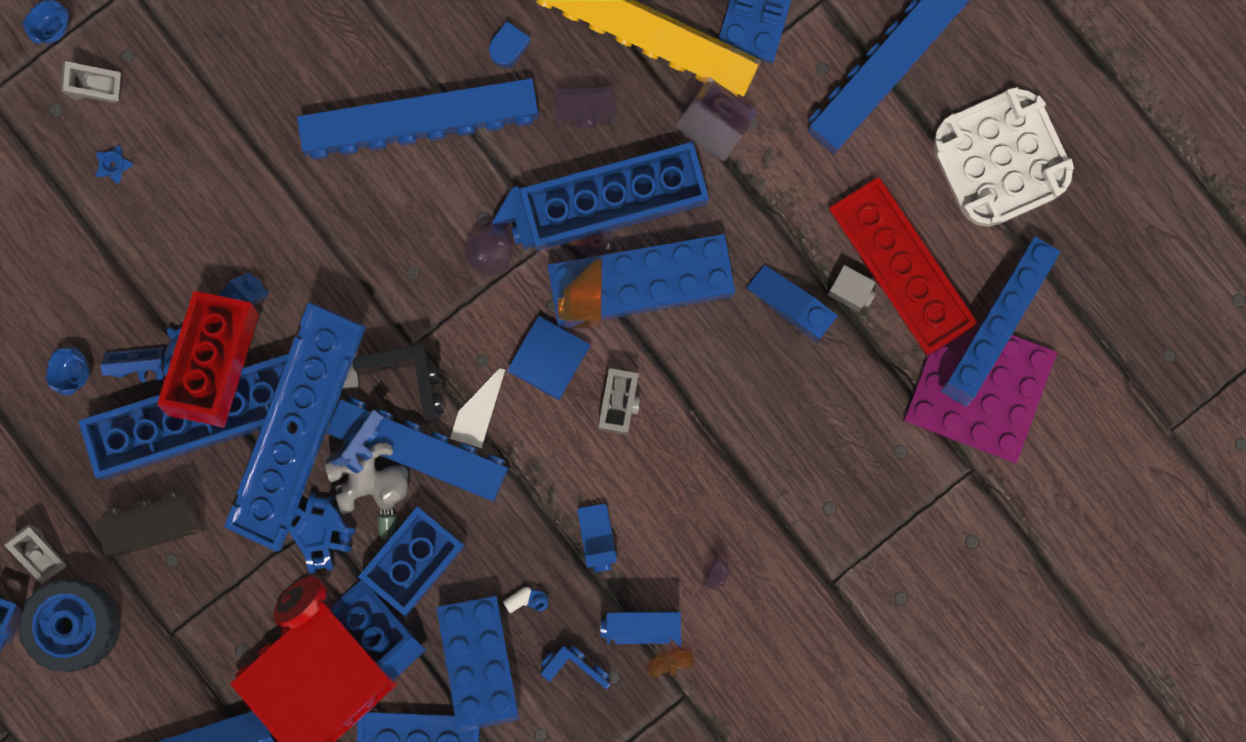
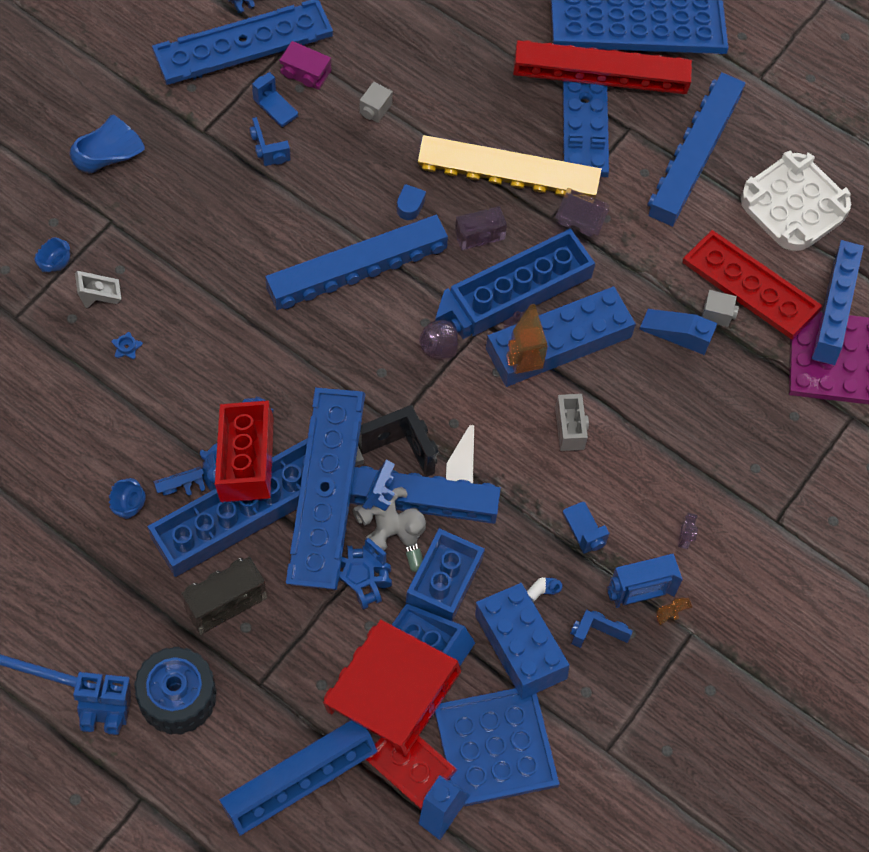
camera: 15 degrees left, 20 degrees down
light grey slope [4,524,66,584] -> none
red tile [273,576,327,629] -> none
blue slope [507,316,591,401] -> none

